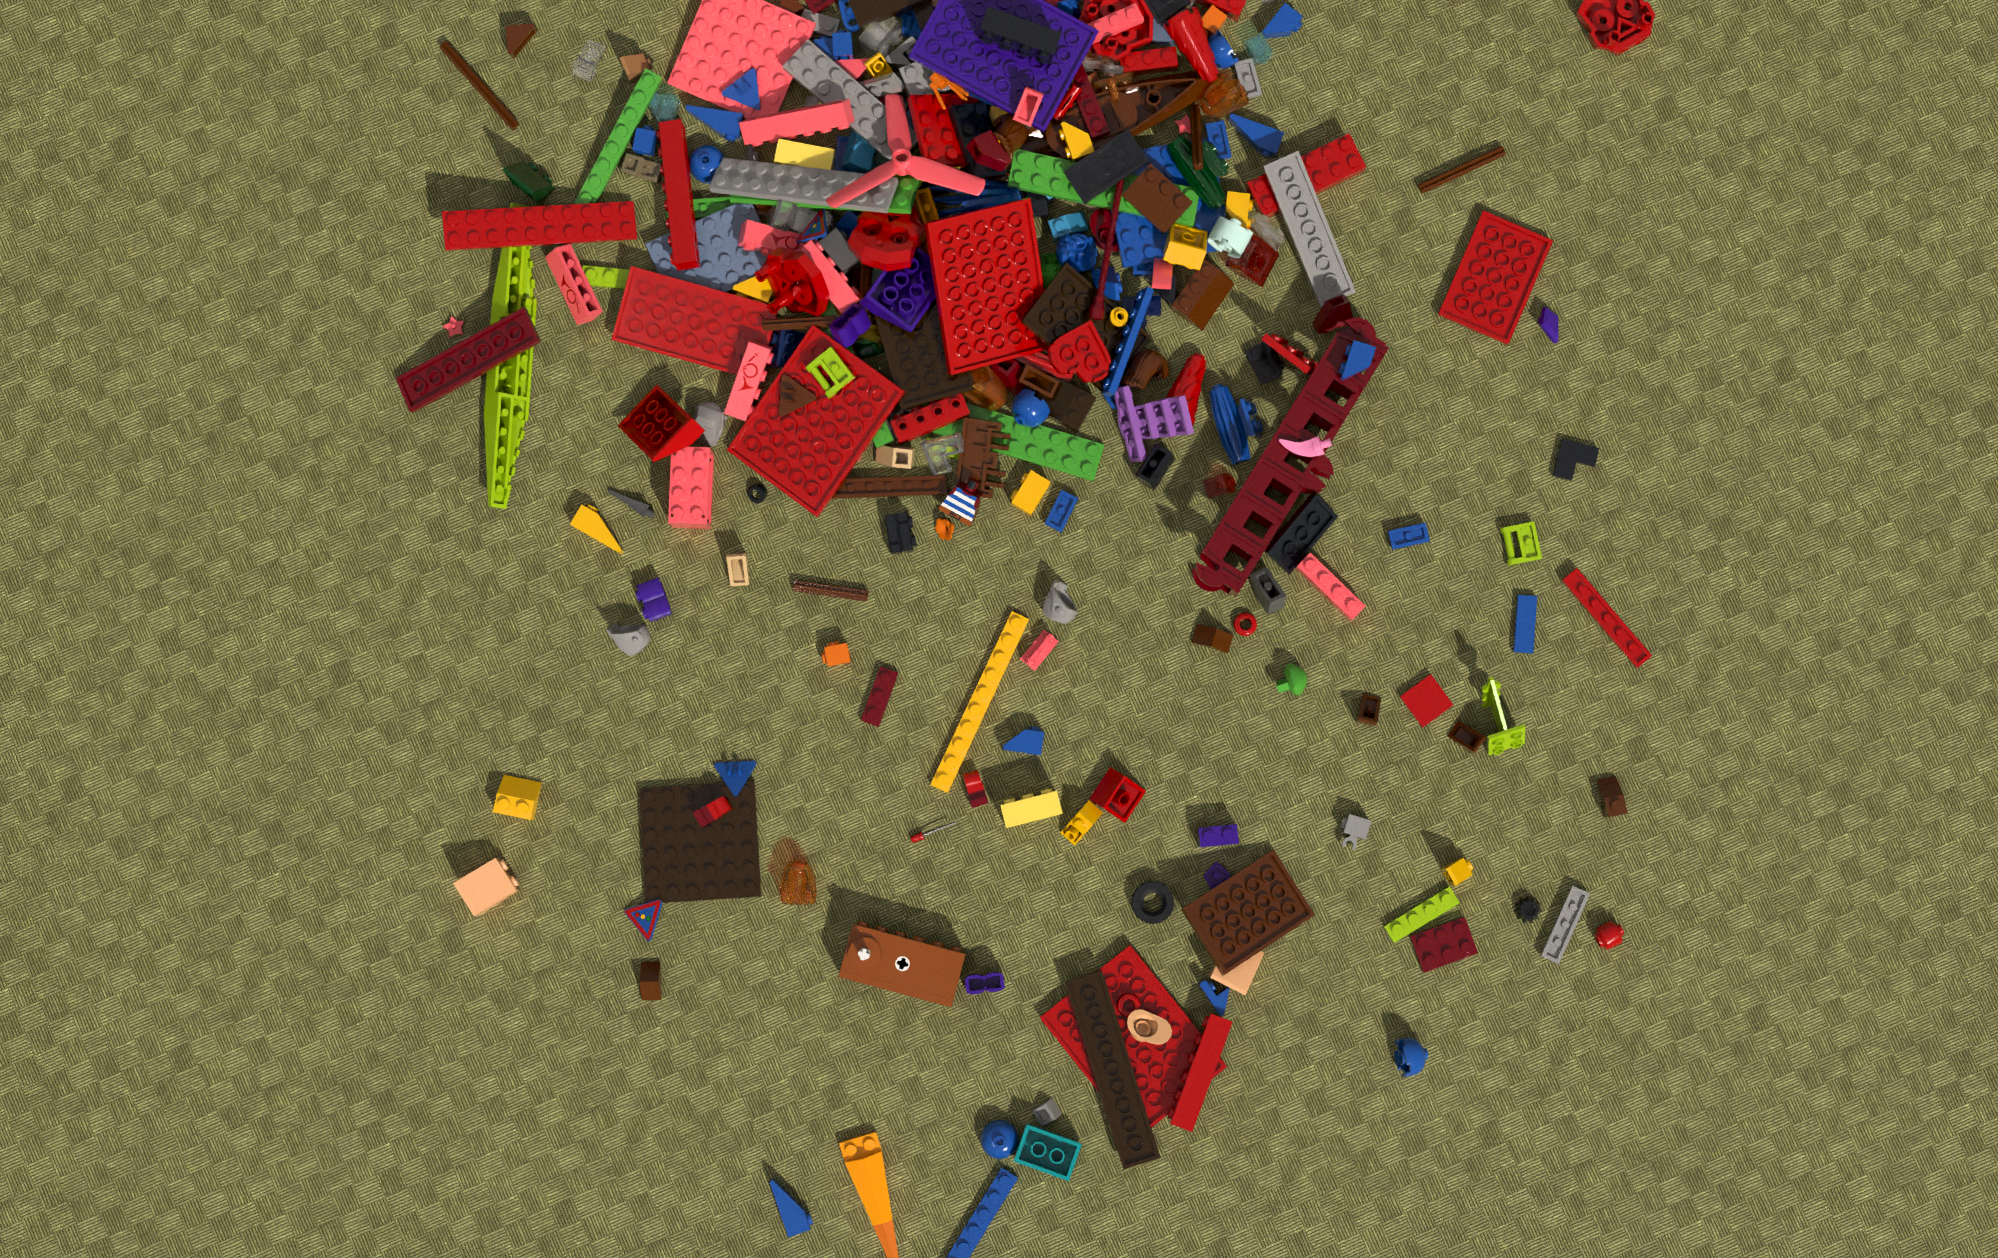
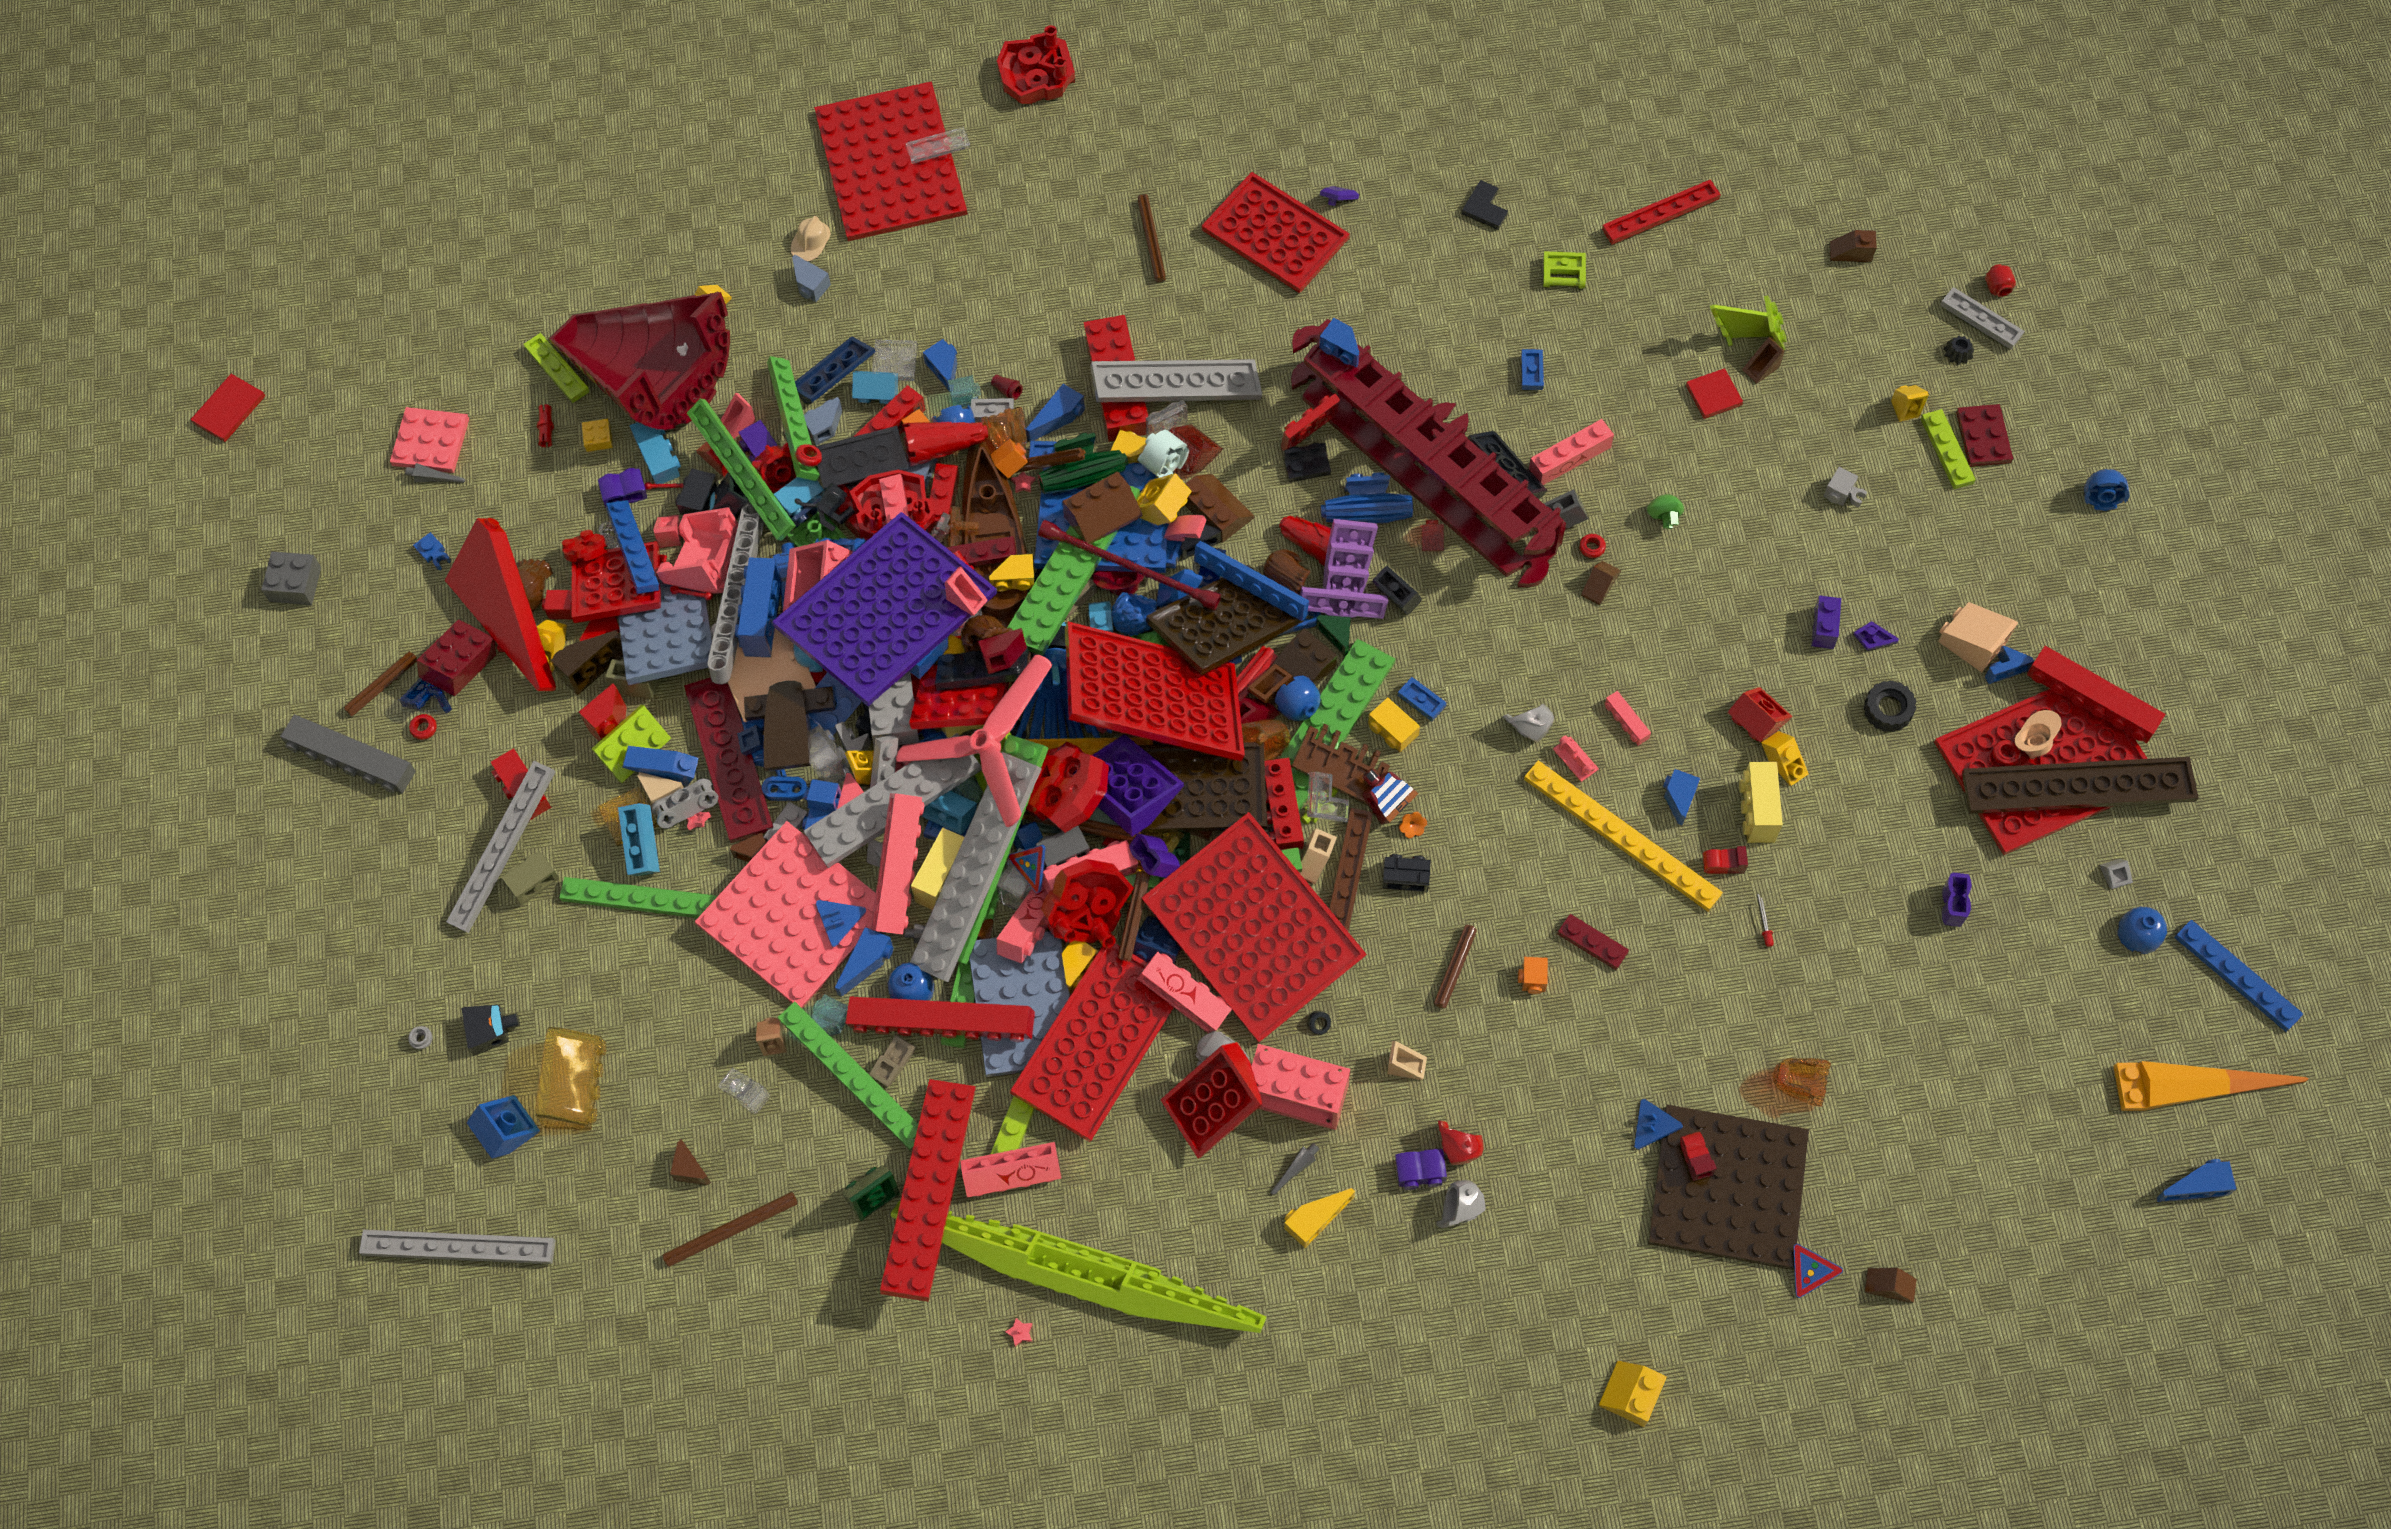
camera: 75 degrees left, 20 degrees down
dark red plate [395,307,541,413] -> none
light nougat slope [453,858,519,916] -> none
blue brick [632,126,657,156] -> none
clear slope [767,199,797,232] -> none
reddish brown piece [779,374,817,417] -> none
lime plate [806,347,855,399] -> none
dark orange piece [839,921,966,1007] -> none
orange plant [929,72,969,110] -> none
black brick [977,7,1061,64] -> none
teal brick [1014,1123,1082,1181] -> none
red plate [1047,320,1111,383] -> none
black plate [1064,129,1149,204] -> none
yellow plate [1109,307,1128,327] -> none
reddish brown plate [1181,849,1315,976] -> none
bright pink bar [1279,436,1332,457] -> none
dark red slope [1312,294,1353,334] -> none
reddish brown slope [1355,693,1381,726] -> none
blue tile [1513,595,1537,654] -> none
none -> dark red cone [991,374,1023,400]
none -> orange brick [991,439,1028,478]
none -> dark green slope [1316,615,1351,657]
none -> red helmet [1438,1120,1484,1165]
none -> coral piece [1605,691,1651,746]

